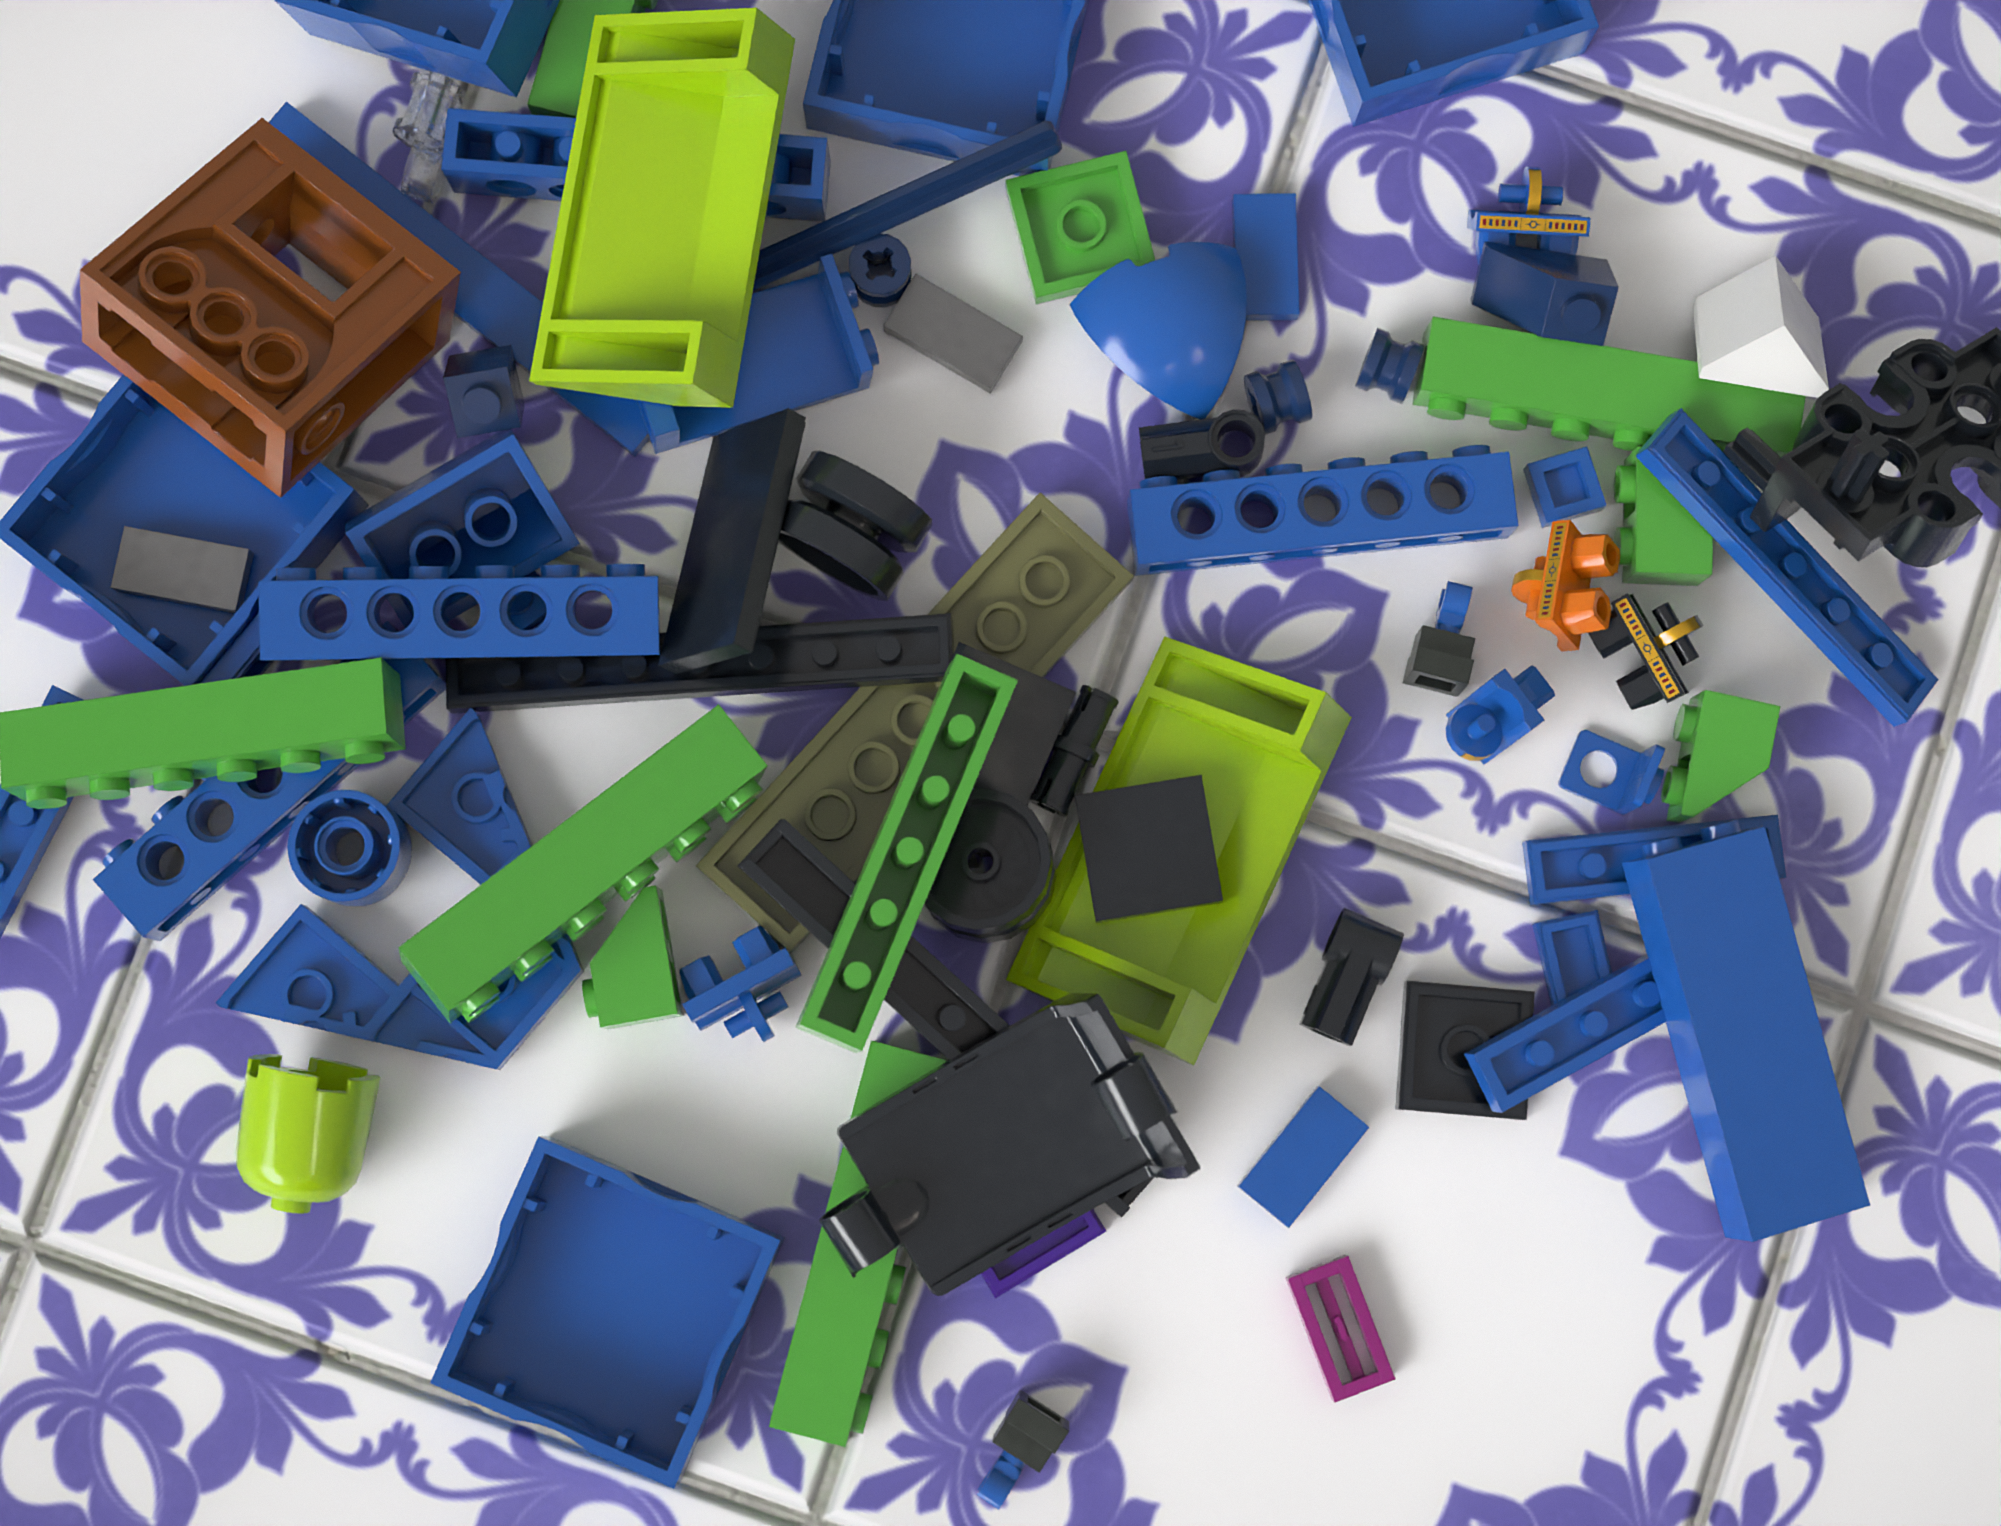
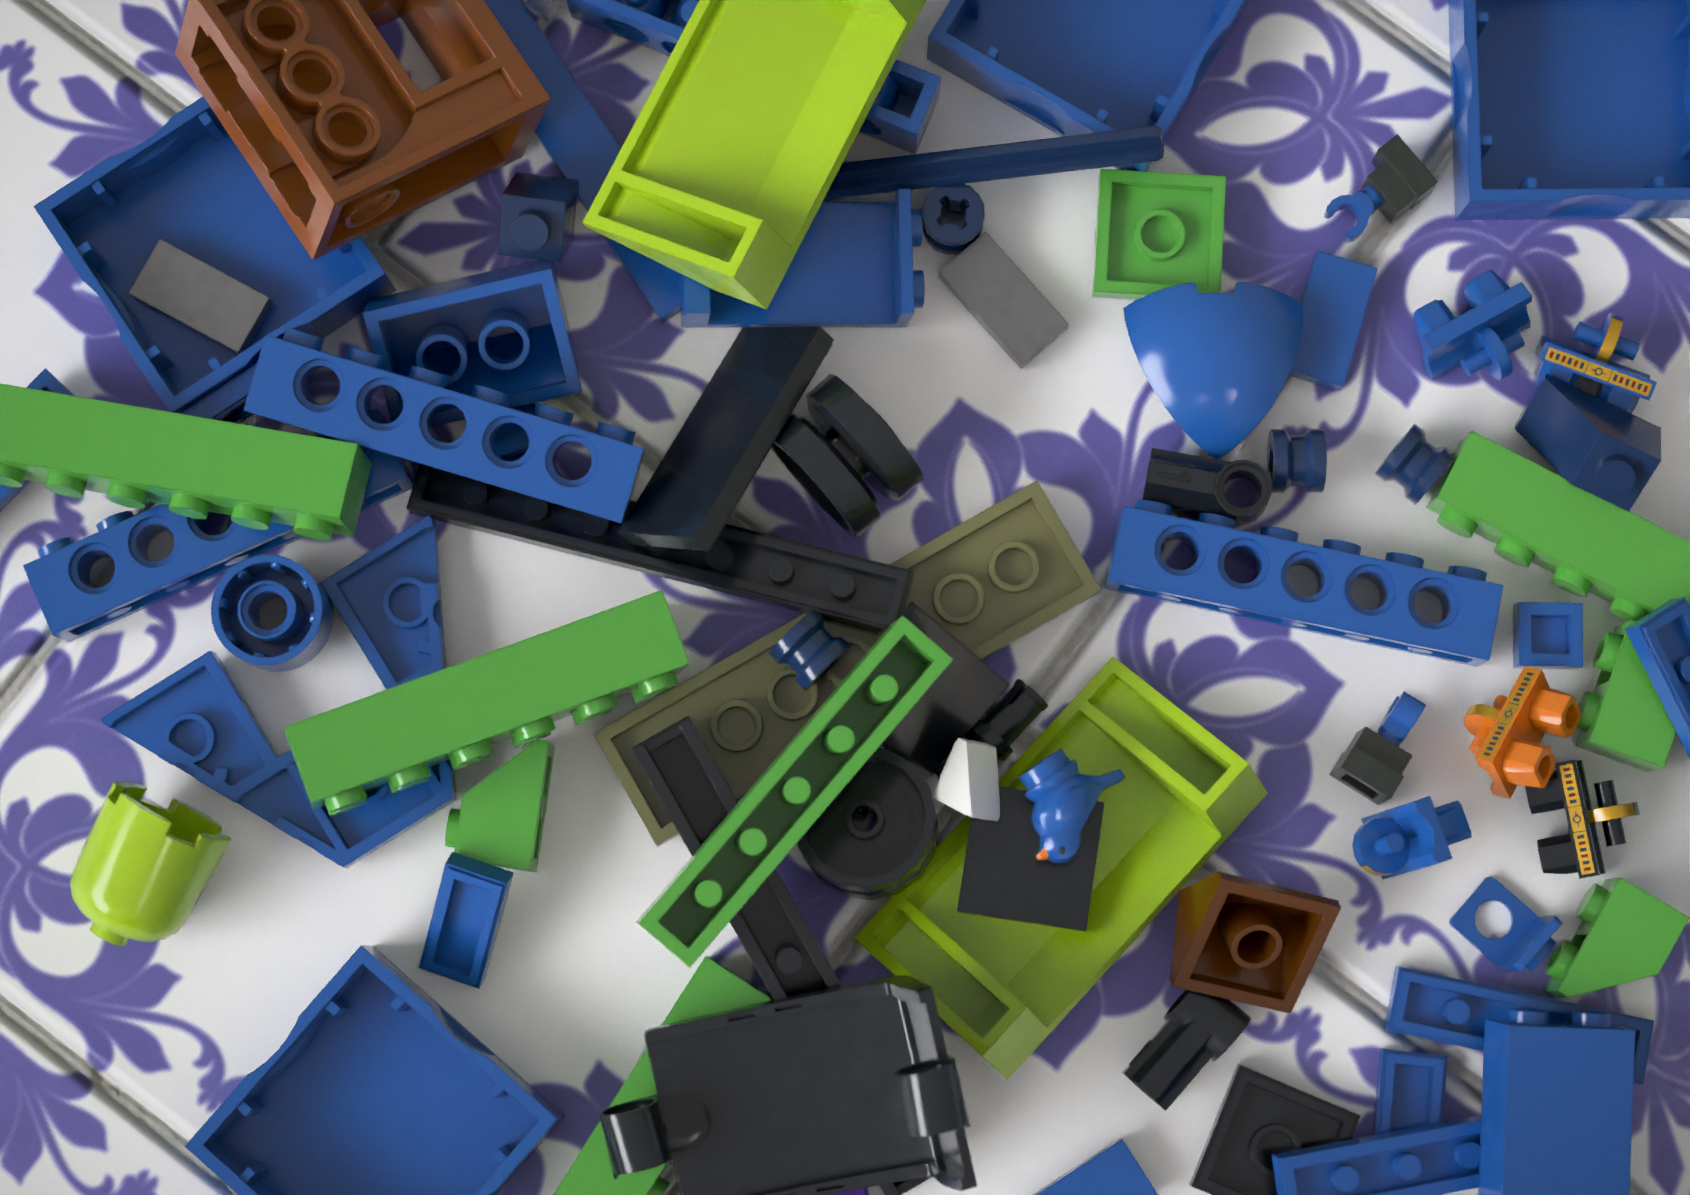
camera: 25 degrees right, 0 degrees up
blue hips [679,926,802,1042] -> none
none -> blue tile [419,852,514,989]
none -> dark blue wheel [769,609,851,691]
none -> white slope [933,738,1000,822]
none -> blue animal [1019,748,1125,864]
none -> reddish brown slope [1170,872,1341,1014]
none -> pearl dark grey piece [1324,134,1438,243]
none -> blue hips [1414,270,1532,381]

